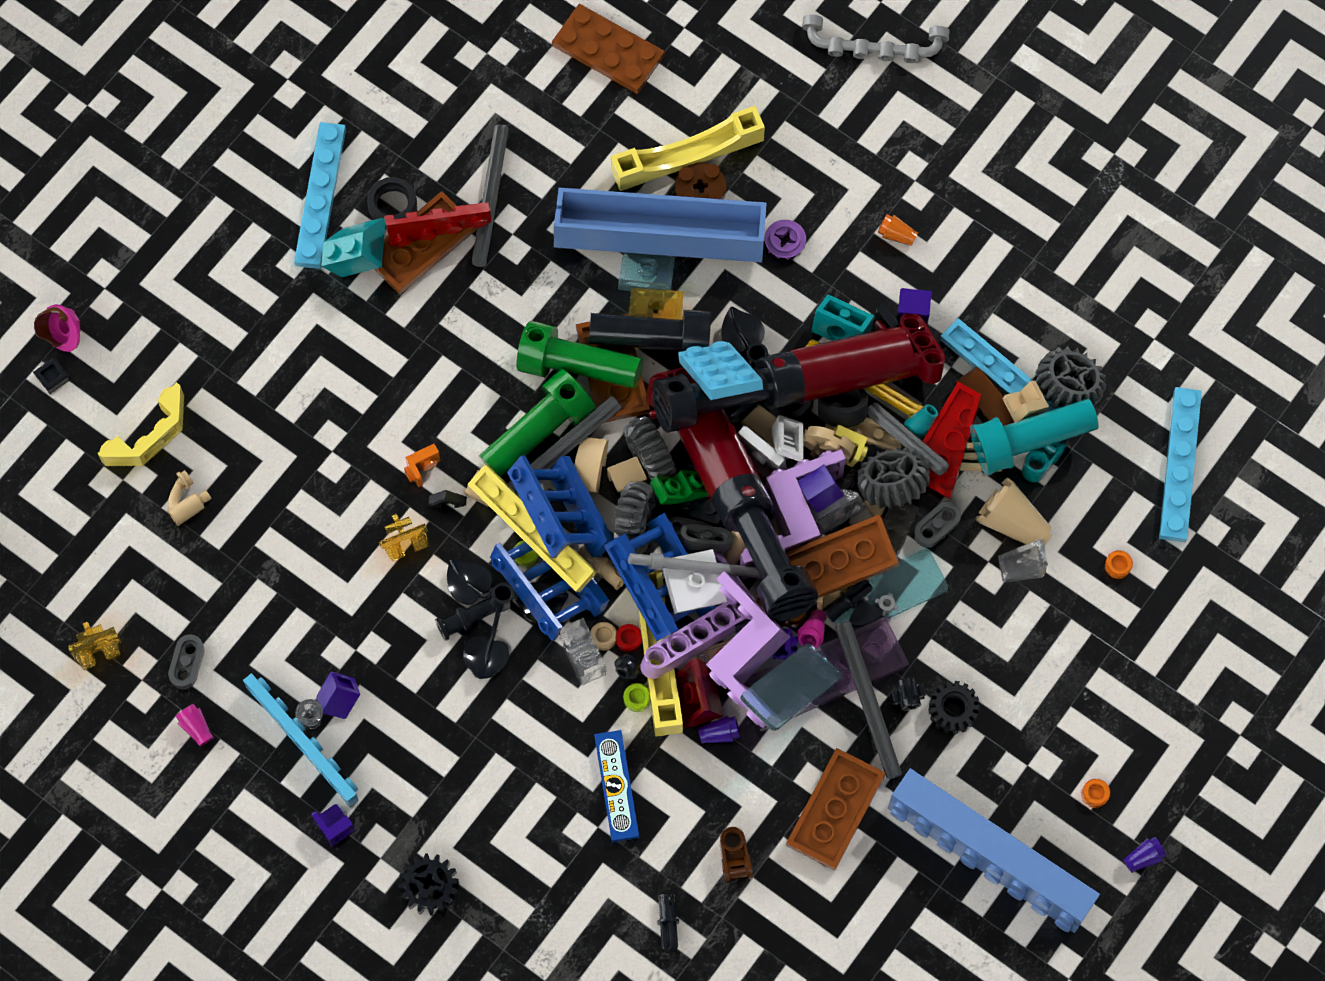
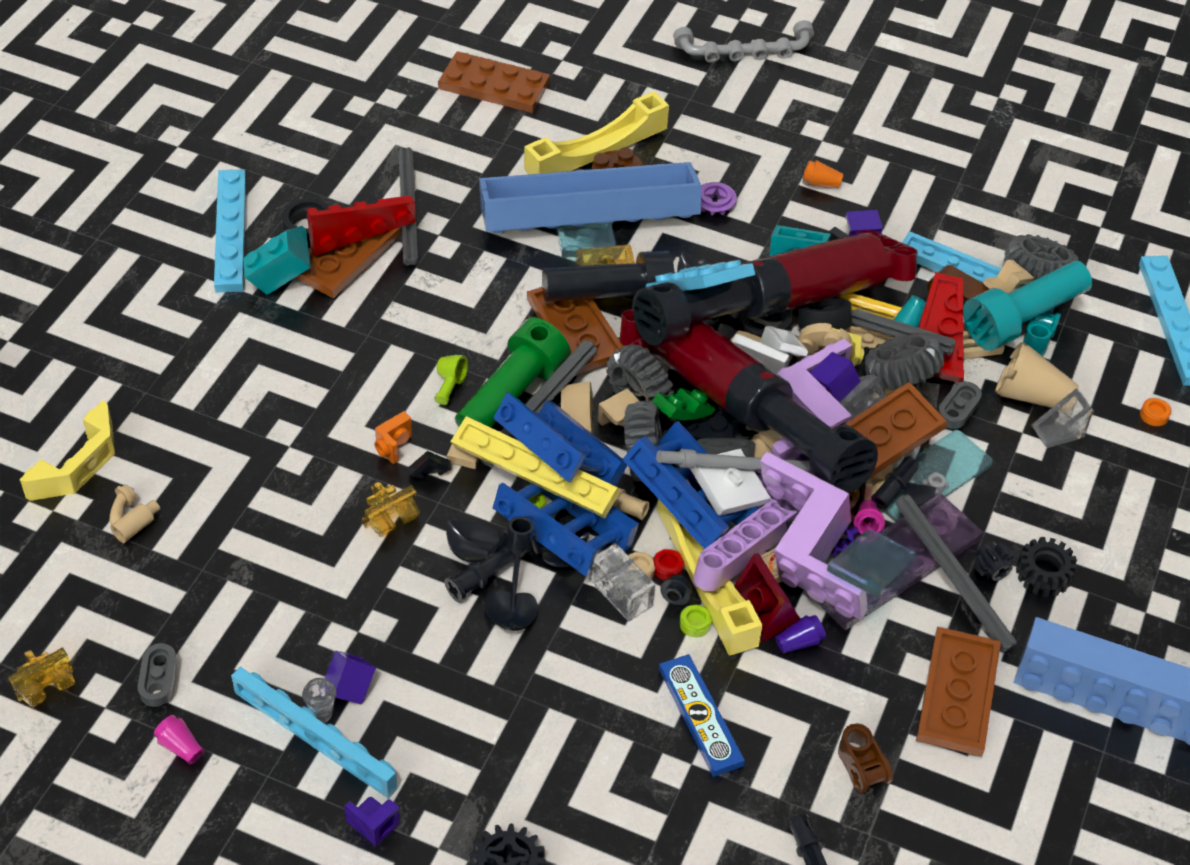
camera: 15 degrees left, 20 degrees down
green piece [516,321,643,389] -> none
none -> lime bar [434,355,468,405]

